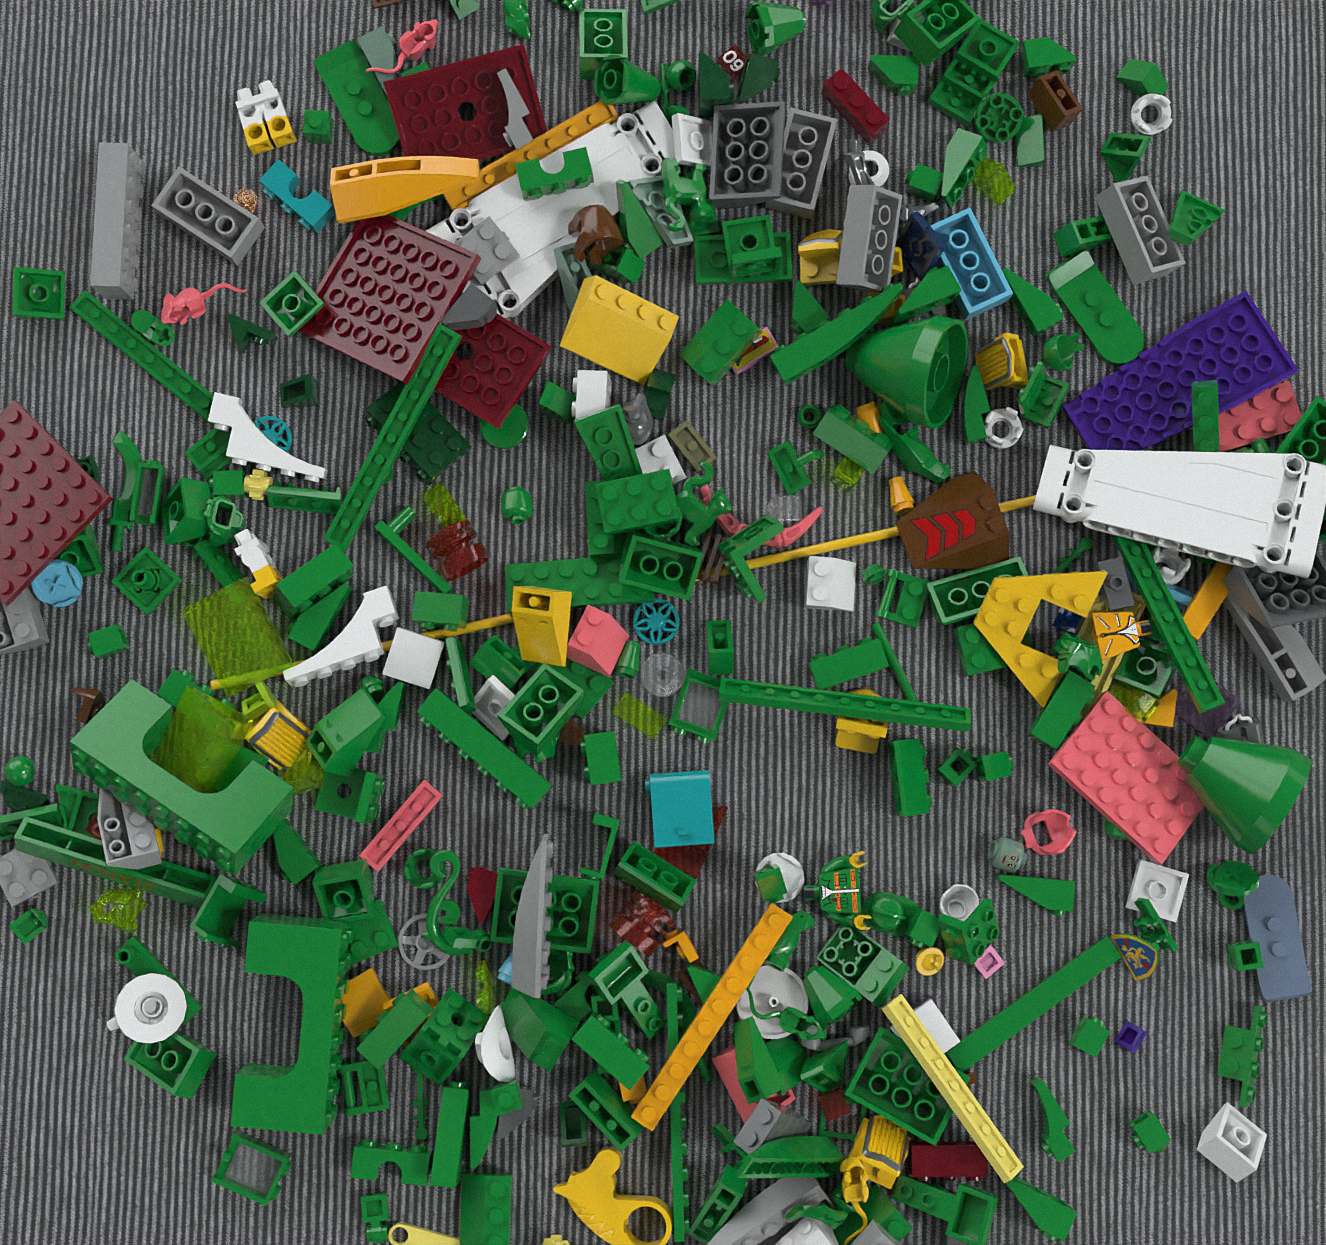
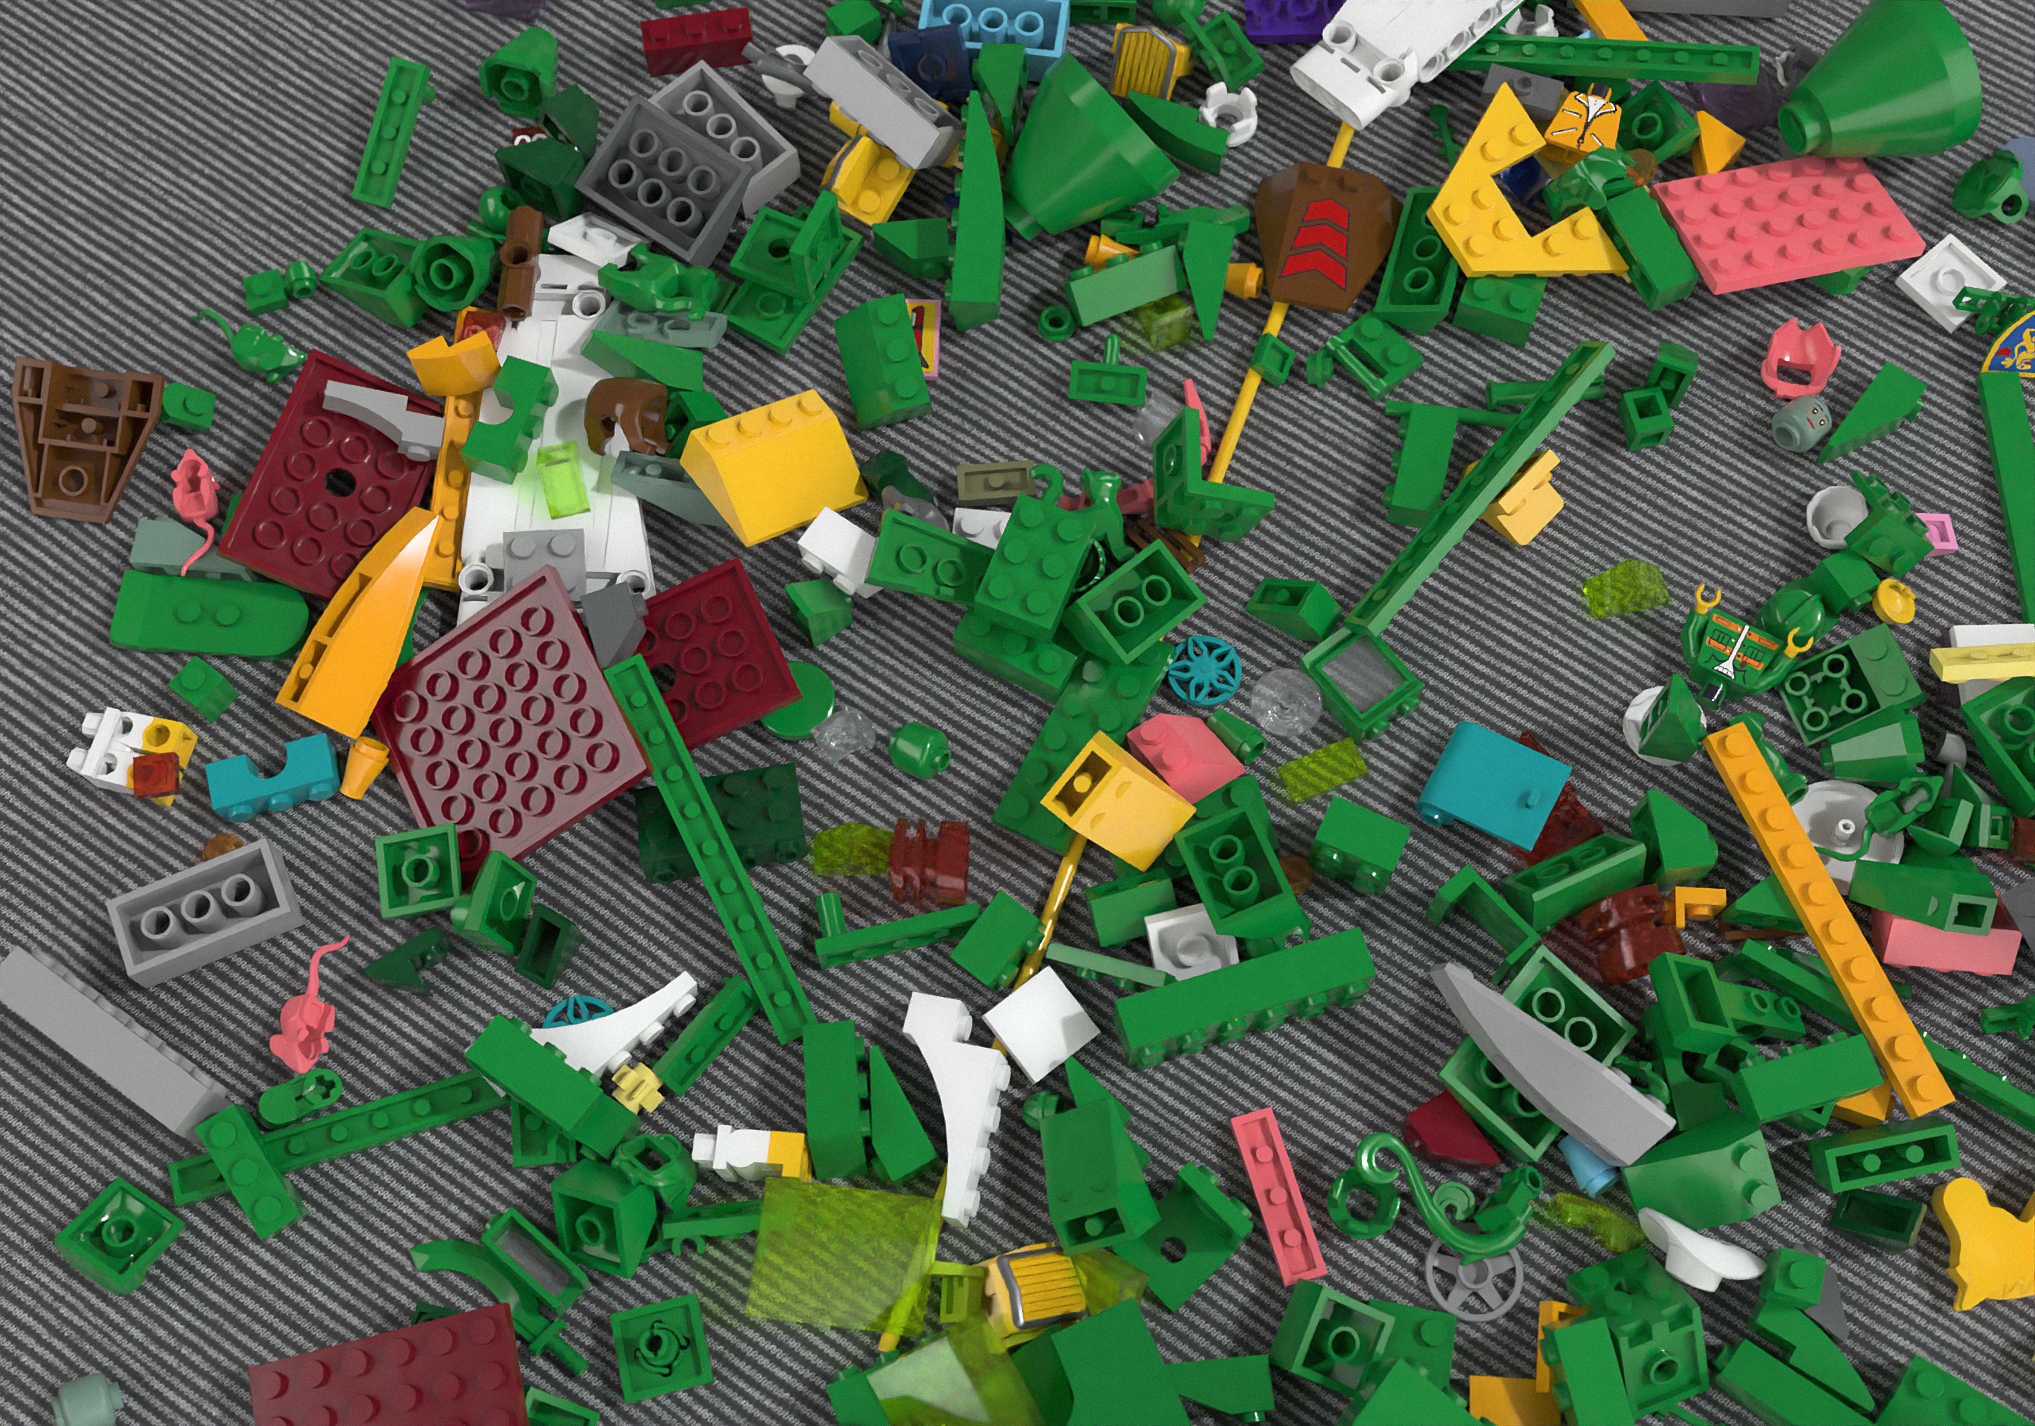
camera: 55 degrees left, 15 degrees down
white slope [804,556,856,612] -> none
green slope [887,739,932,817] -> none
clear neon green tile [1109,681,1160,722] -> none
none -> clear red tile [133,752,180,800]
none -> green arch [194,1104,310,1240]
none -> light orange cone [339,736,389,800]
none -> light orange slope [406,330,502,397]
none -> green slope [450,850,538,956]
none -> clear red tile [457,311,507,354]
none -> green brick [464,1014,604,1141]
none -> reddish brown piece [497,206,544,321]
none -> clear neon green slope [536,440,591,520]
none -> clear plate [810,707,876,765]
none -> green slope [1177,219,1236,345]
none -> green tile [1249,332,1296,387]
none -> green pin [1485,375,1606,410]
none -> clear neon green slope [1582,558,1671,621]
none -> clear orange plate [1625,149,1658,187]
none -> green slope [1628,789,1718,894]
none -> green plate [1907,797,1974,858]

